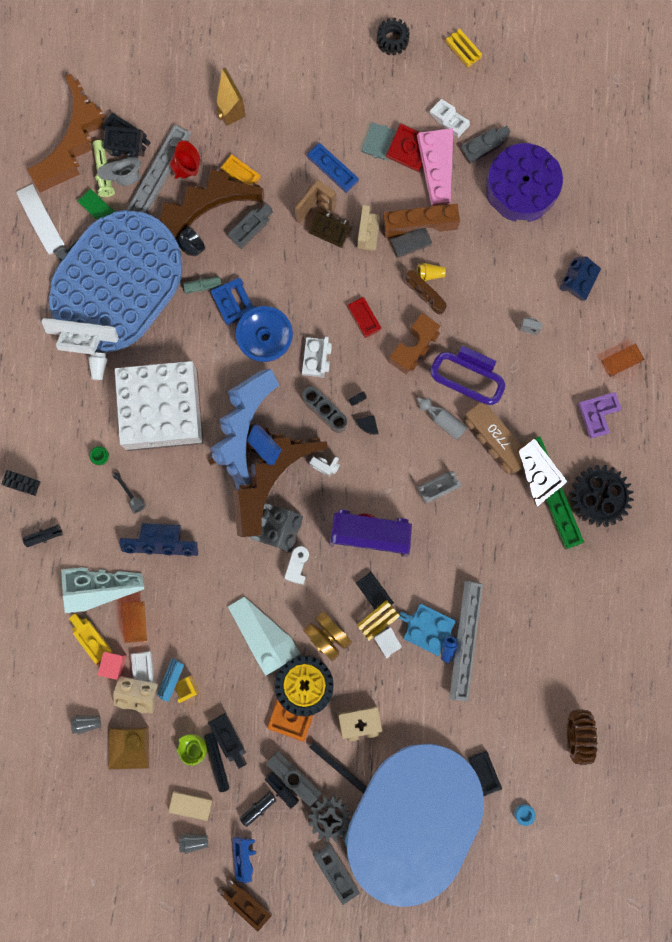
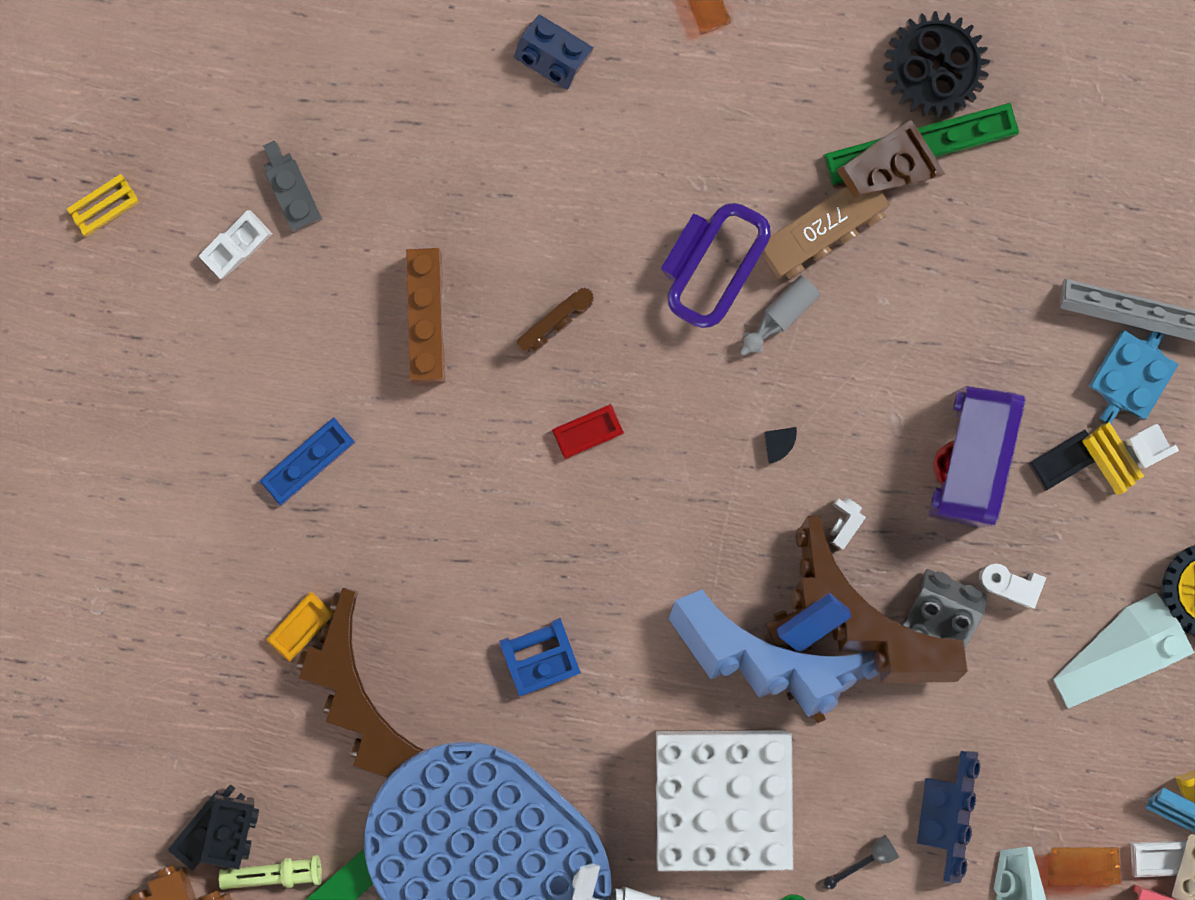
camera: 85 degrees left, 5 degrees up
light grey piece [97,157,141,186] -> none
light grey tile [127,125,191,214] -> none
red piece [170,140,200,179] -> none
black hair [178,227,205,257] -> none
sand green axle [183,276,221,294] -> none
pearl gold slope [216,67,246,126] -> none
dark grey hinge [227,204,273,249] -> none
blue dish [236,306,293,362] -> none
medium nougat bracket [295,179,336,224] -> none
white bracket [302,337,332,378] -> none
dark grey beam [303,387,347,433] -> none
pearl gold wheel [303,611,352,662] -> none
dark brown bracket [308,210,353,248] -> none
black tile [348,391,367,406] -> none
tan bracket [357,205,380,251] -> none
clear light blue piece [361,122,397,161] -> none
black tyre [377,18,410,56] -> none
red tile [386,123,422,172] -> none
dark orange arch [388,313,441,375] -> none
flat silver tile [391,228,432,258] -> none
bright pink wing [417,128,453,206] -> none
yellow cone [417,263,446,281] -> none
light grey hinge [417,471,462,505] -> none
blue pin [441,636,458,663] -> none
dark purple piece [486,143,563,222] -> none
light grey plate [519,318,543,335] -> none
medium lavender plate [578,392,622,439] -> none

